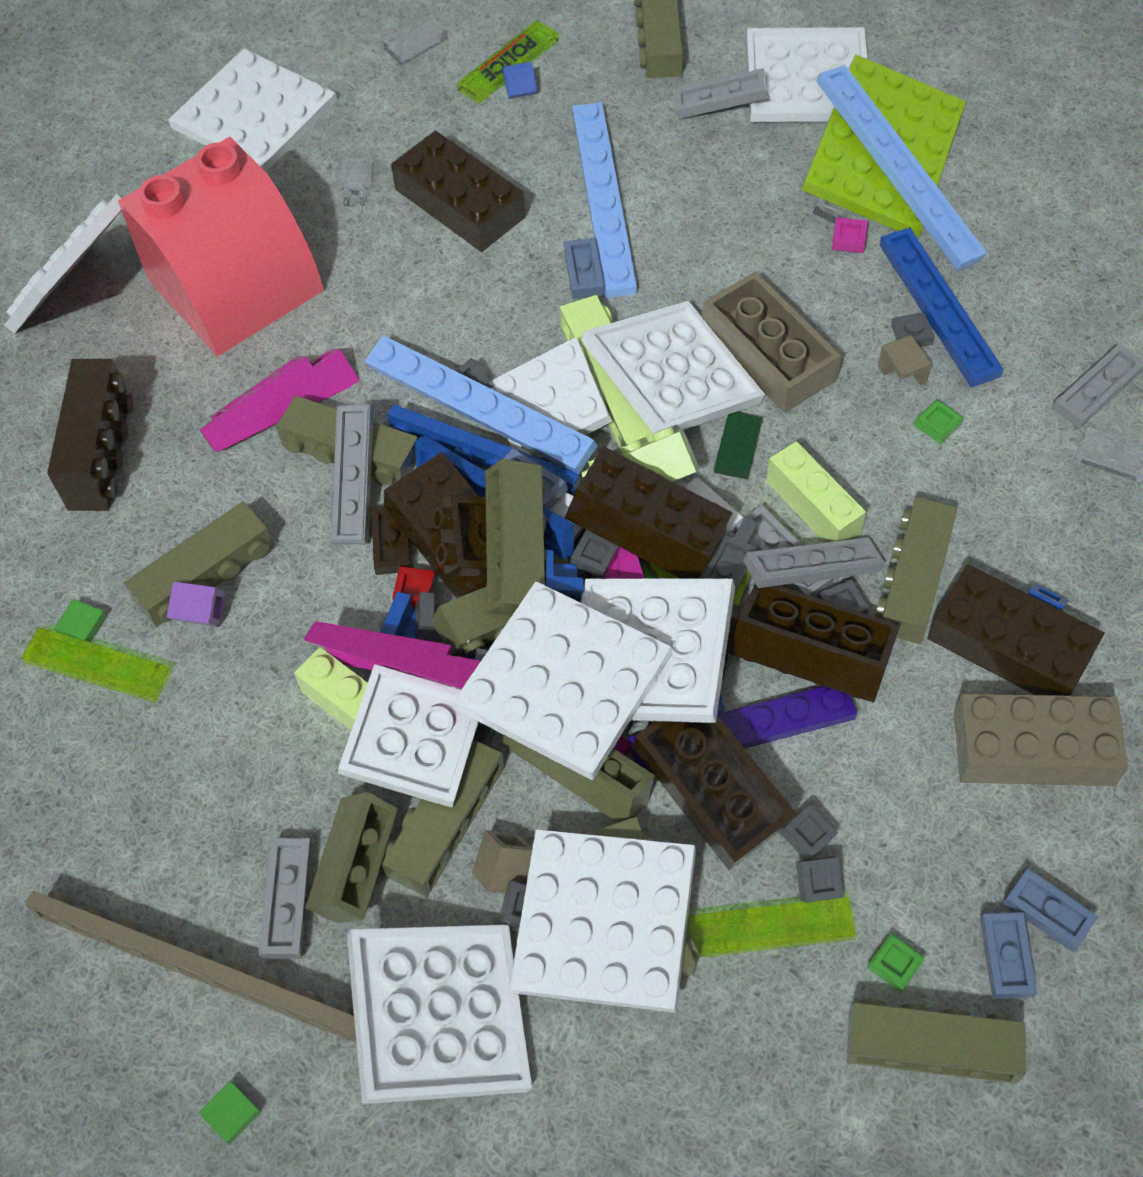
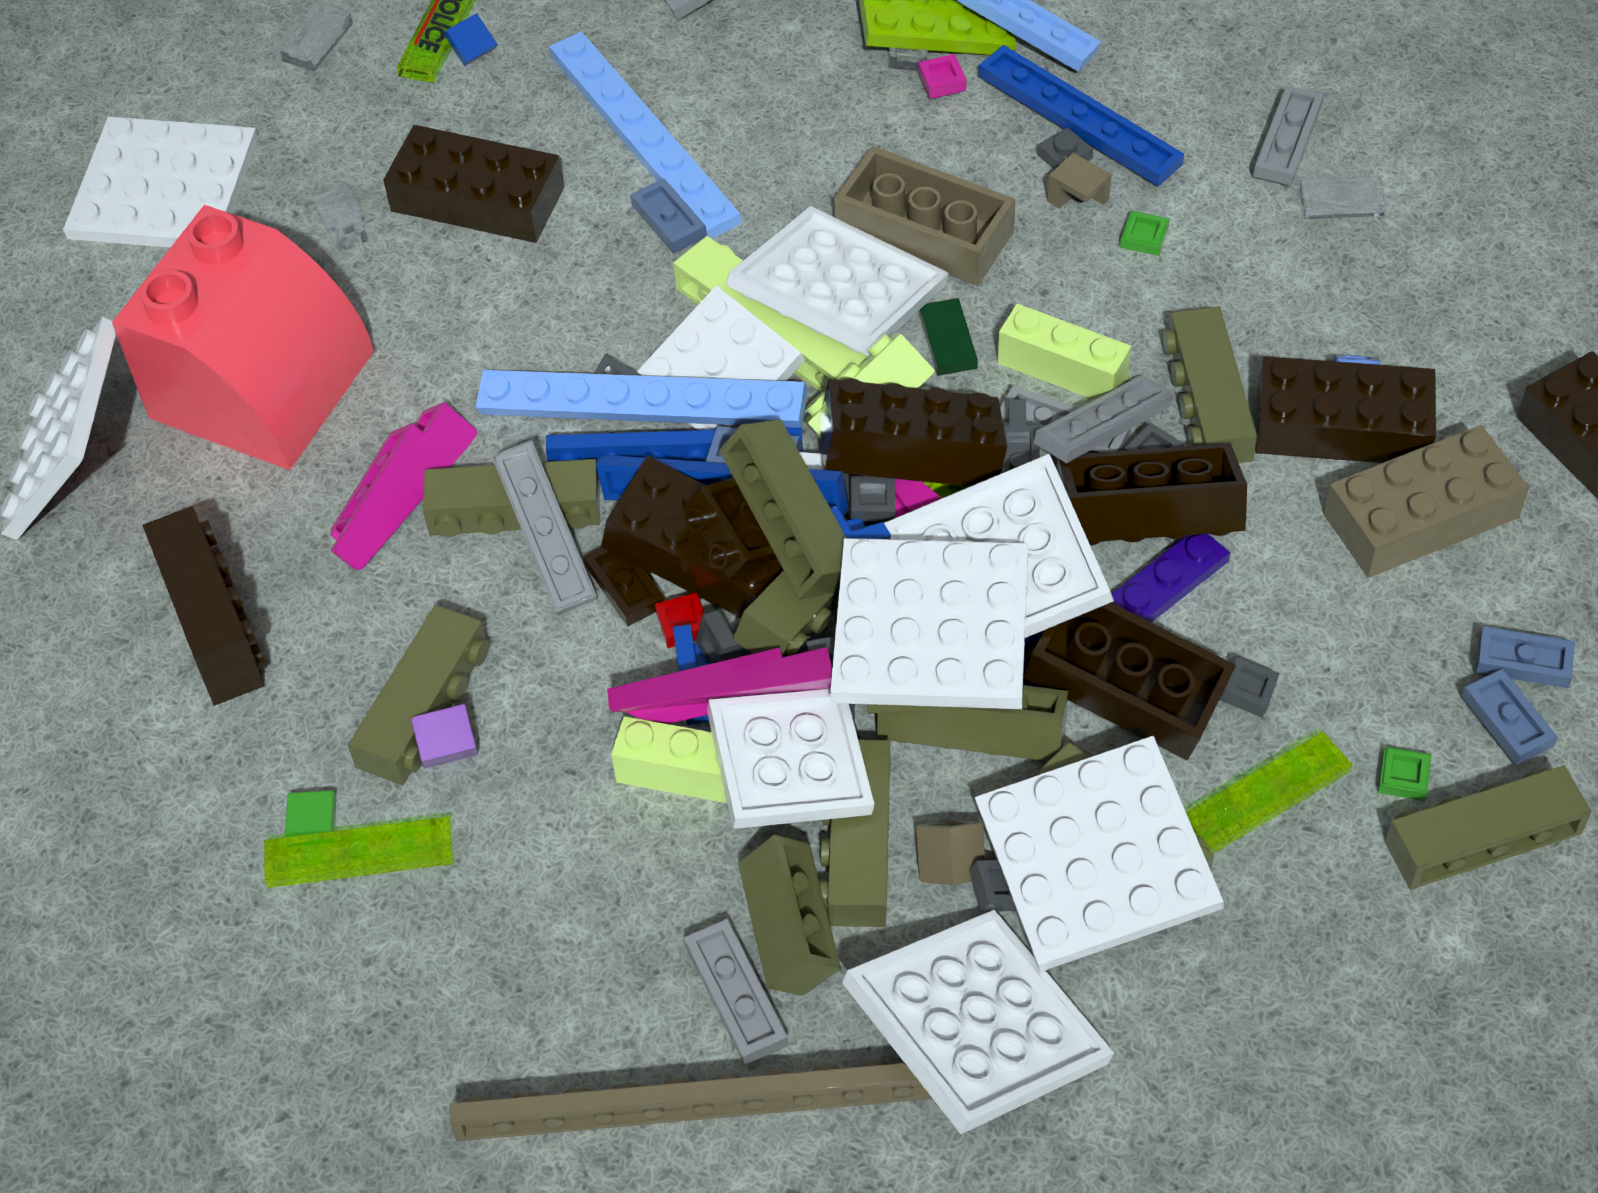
camera: 25 degrees left, 5 degrees down
dark grey plate [796,856,844,903] -> none

